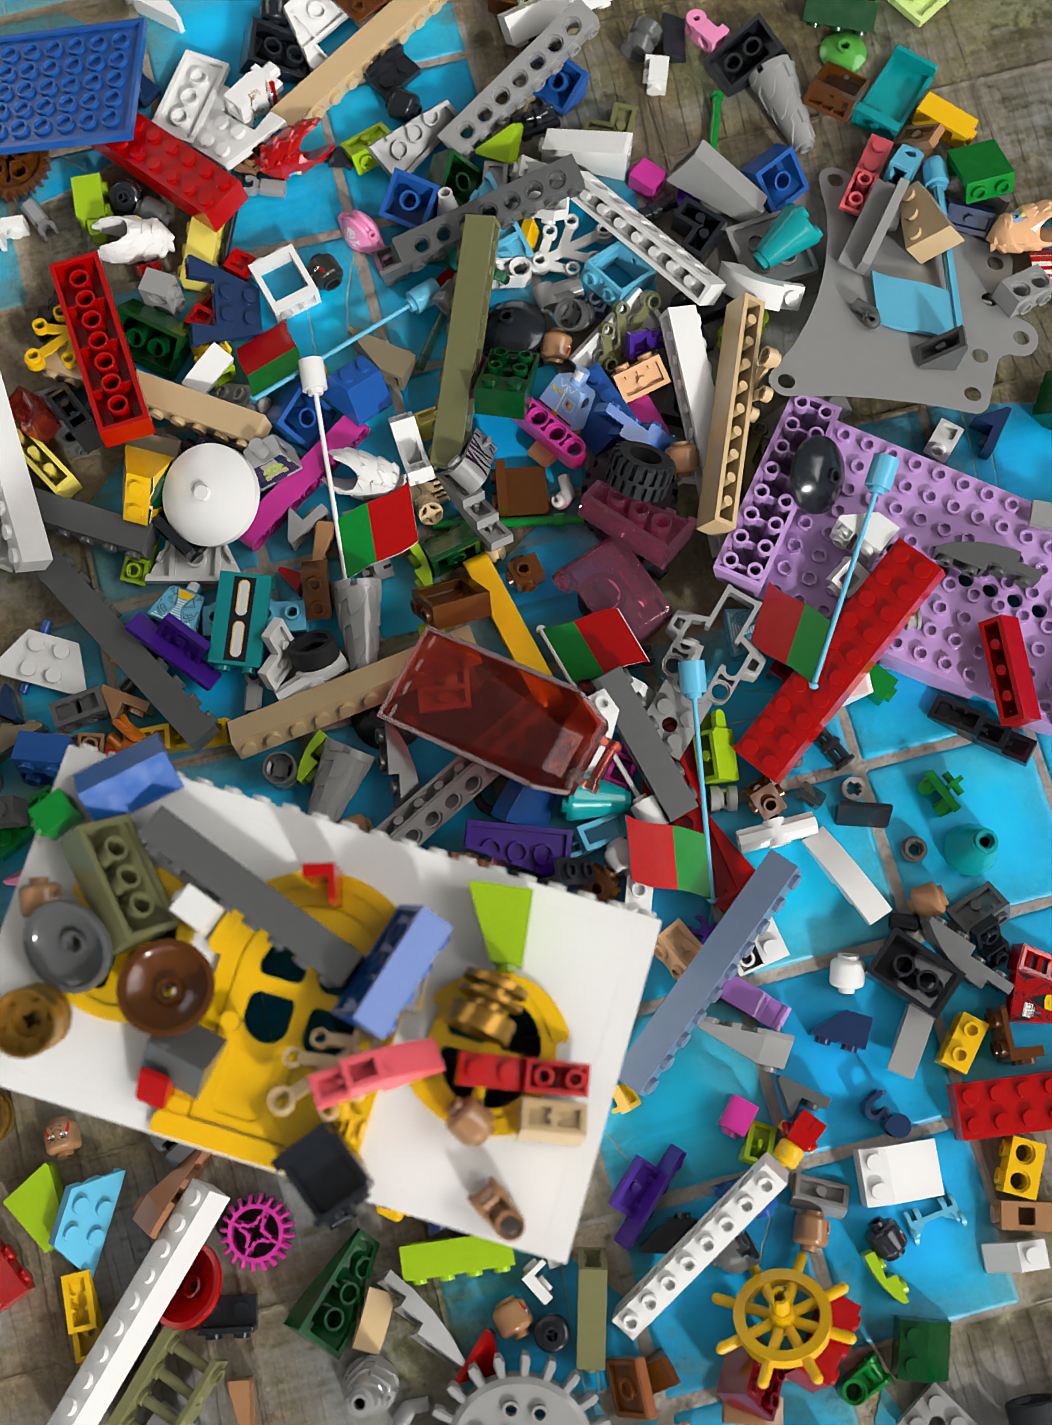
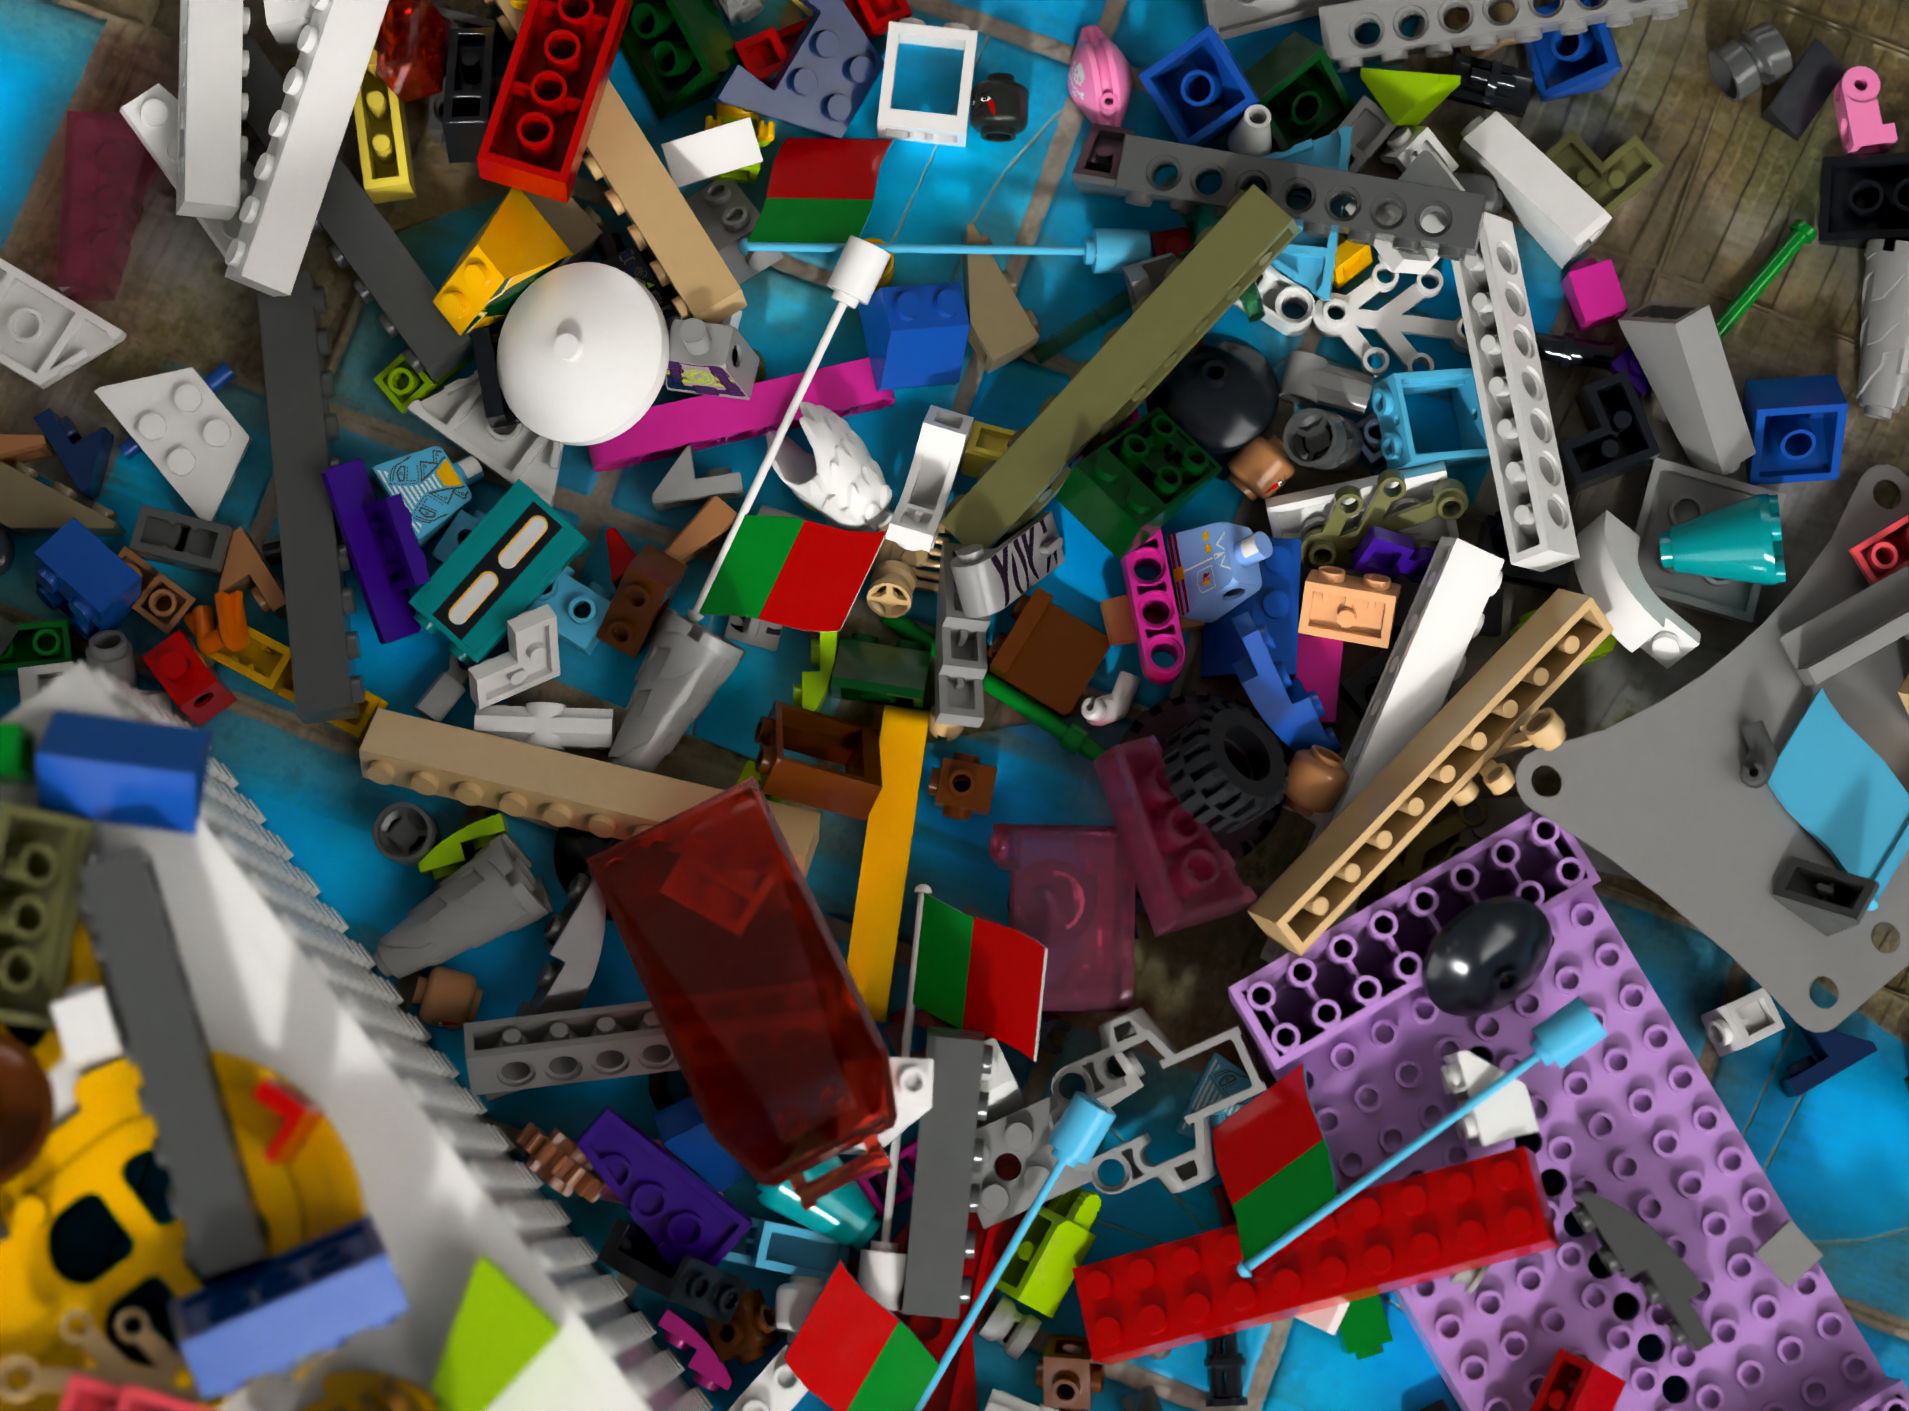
camera: 30 degrees right, 5 degrees up
blue slope [266,381,338,452] -> none
black tyre [287,629,340,672] -> none
white brick [643,54,670,96] -> none
white brick [825,556,870,598] -> none

